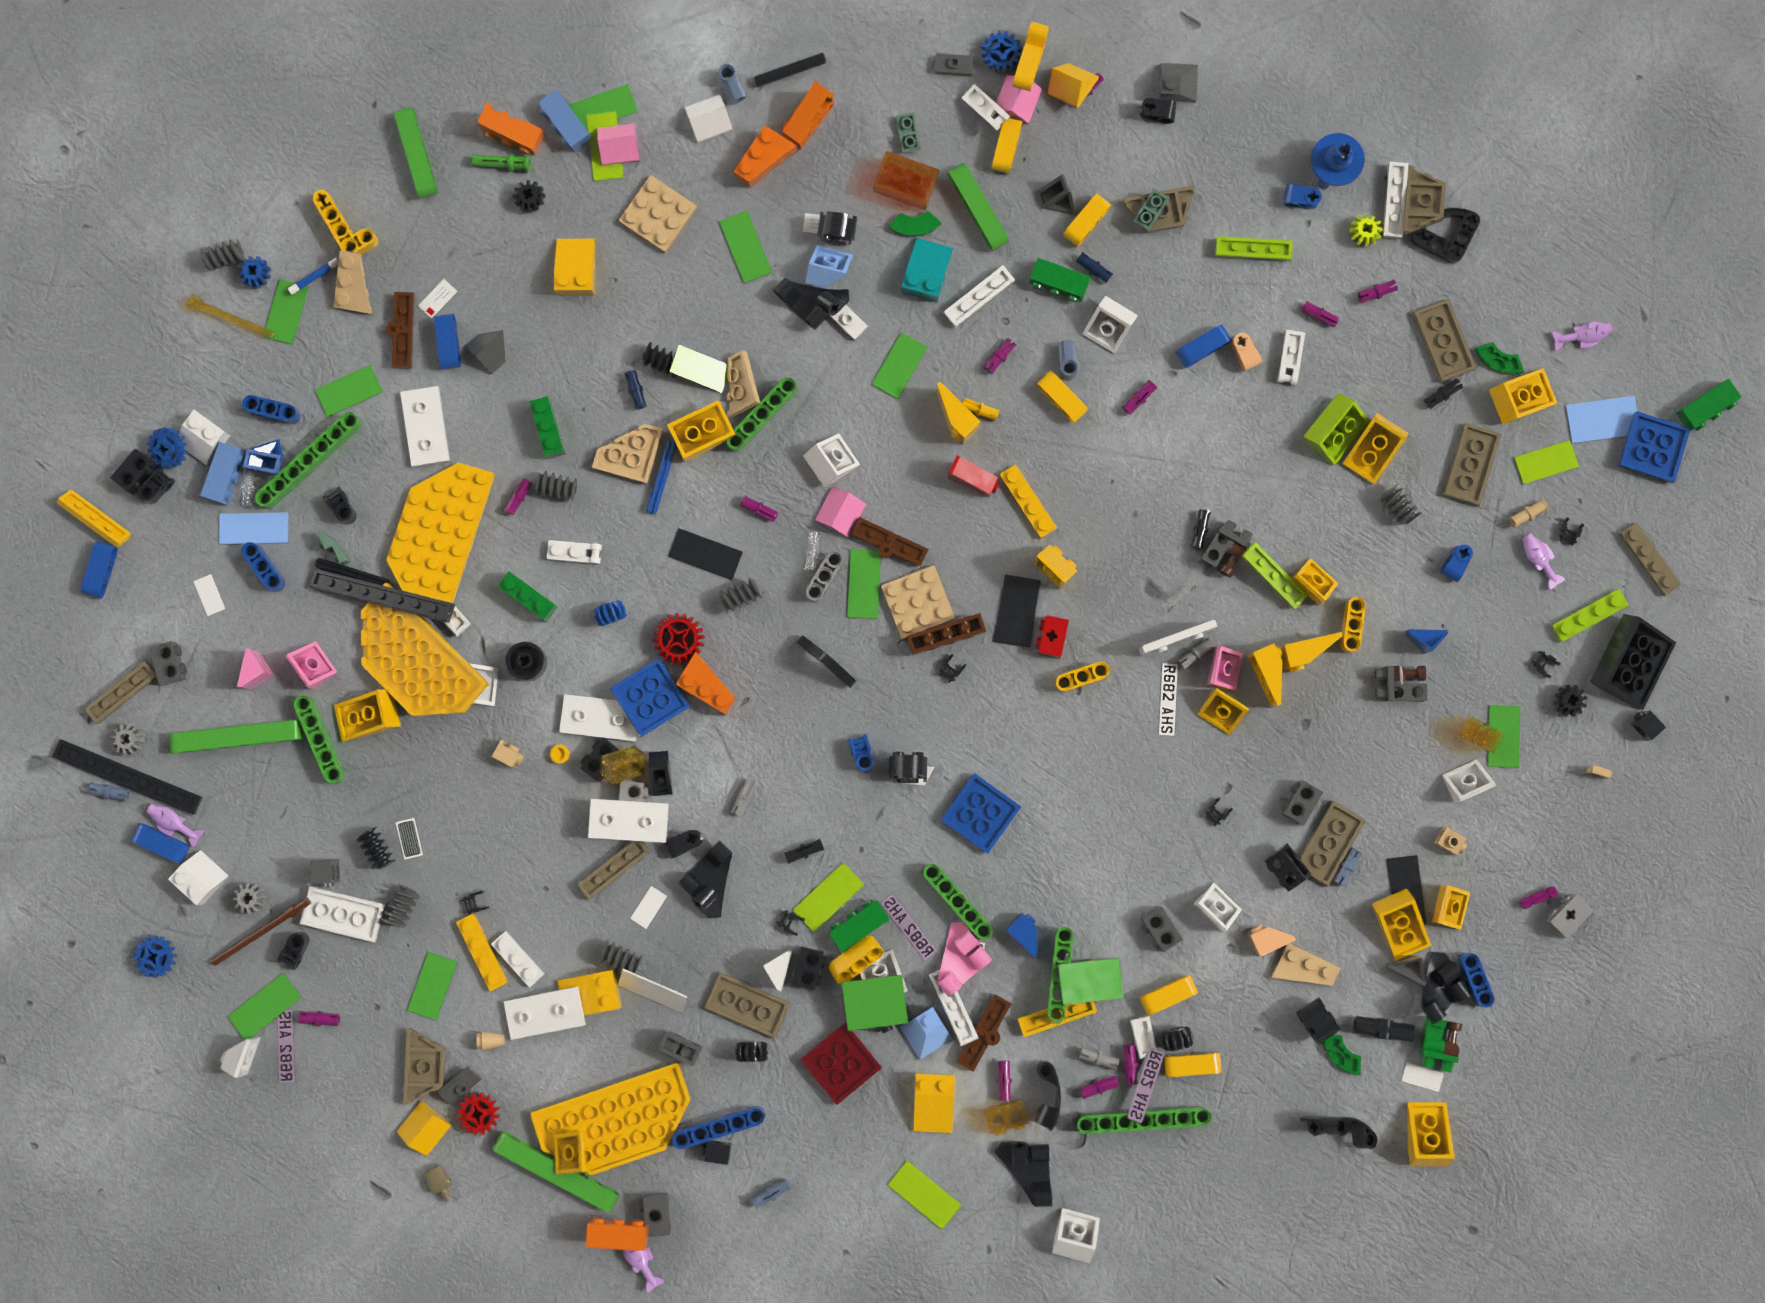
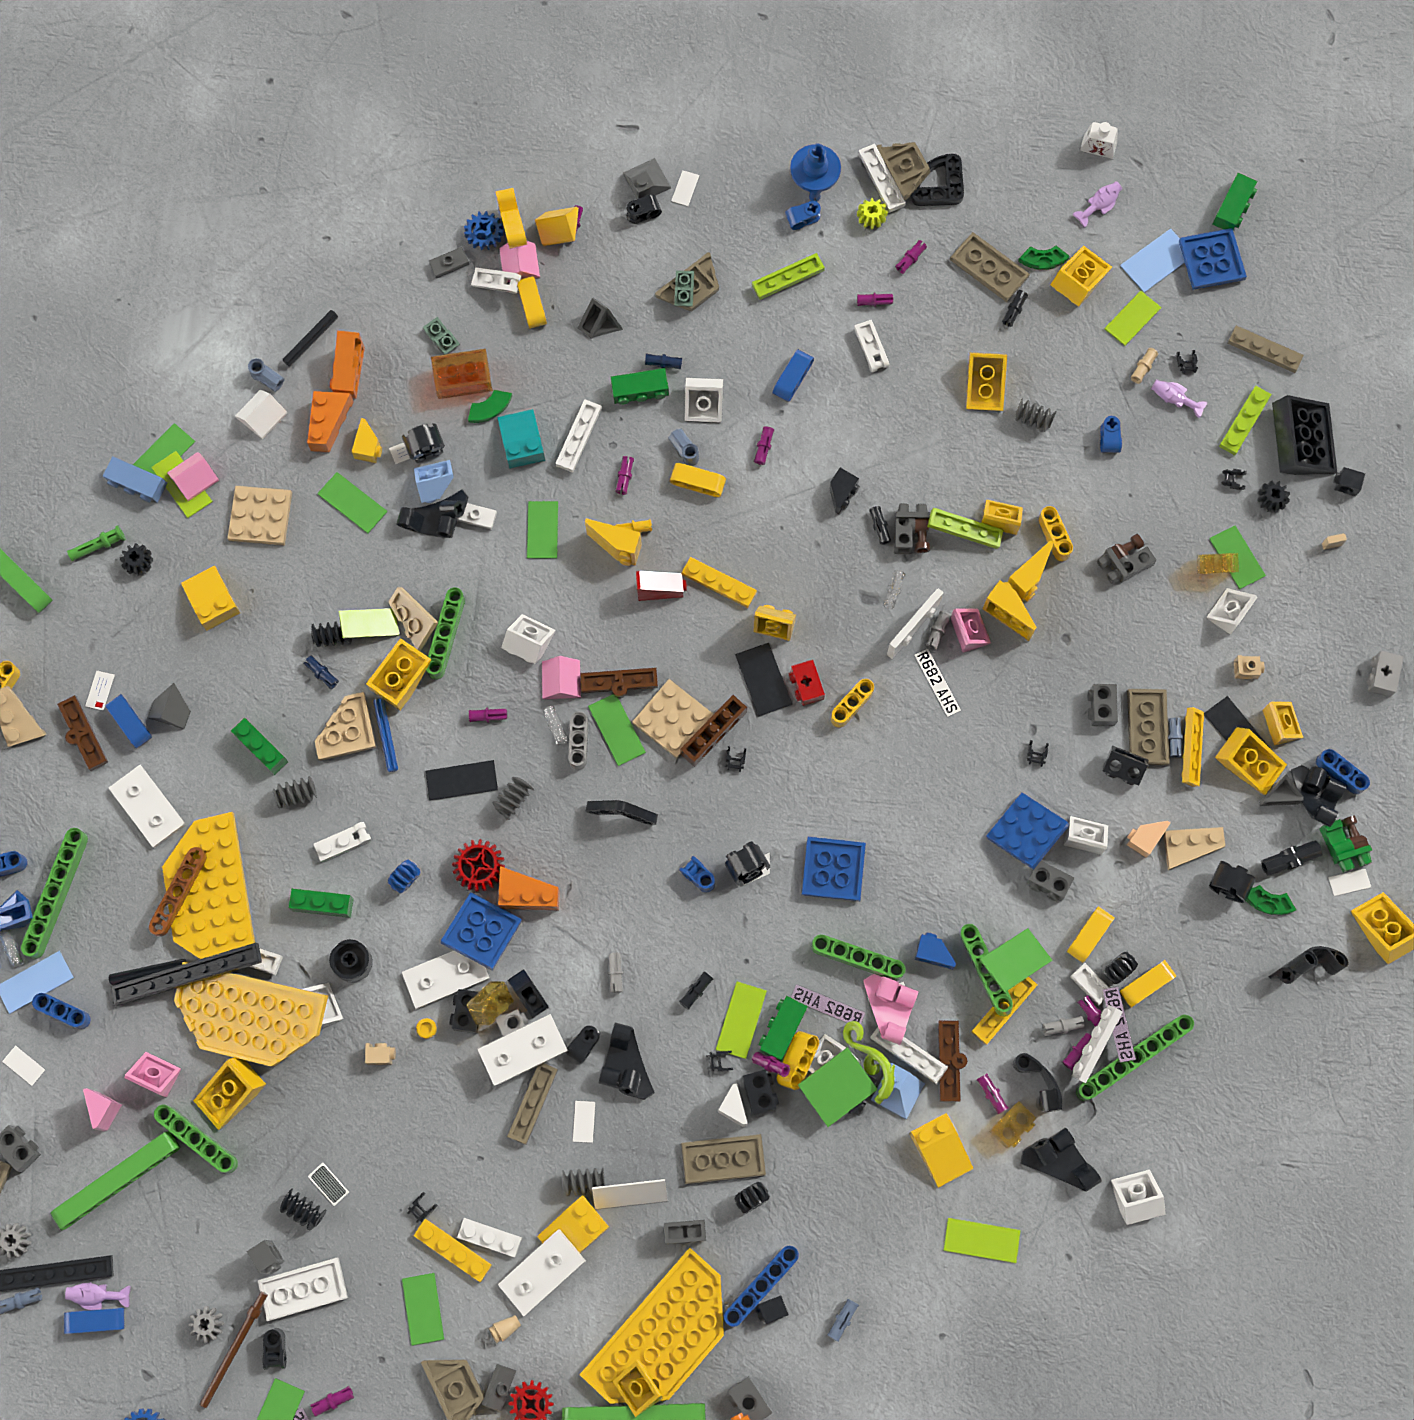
camera: 30 degrees left, 10 degrees down
white slope [168,850,229,905] -> none
bright green piece [315,365,383,417] -> none
sand green slope [317,531,351,565] -> none
black piece [323,486,357,524] -> none
dark grey piece [382,884,420,927] -> none
orange wedge [477,102,544,155] -> none
magenta axle [504,478,533,515] -> none
dark red plate [800,1022,882,1105] -> none
bright green beam [947,163,1009,251] -> none
yellow beam [1063,194,1112,247] -> none
yellow slope [1197,688,1249,735] -> none
light nougat piece [1231,333,1262,371] -> none
lime slope [1303,393,1370,465] -> none
blue slope [1405,629,1448,654] -> none
dark tan tile [1442,423,1502,507] -> none
magenta axle [1520,886,1558,909] -> none
none -> dark orange beam [149,847,207,937]
none -> yellow slope [352,418,382,463]
none -> white sticker [671,170,699,206]
none -> magenta pin [752,1051,790,1077]
none -> black slope [829,467,860,514]
none -> lime plant [843,1021,895,1104]
none -> blue plate [986,793,1069,870]
none -> white plate [1072,1005,1123,1083]
none -> white torso [1080,122,1118,159]
none -> yellow plate [1182,707,1204,787]

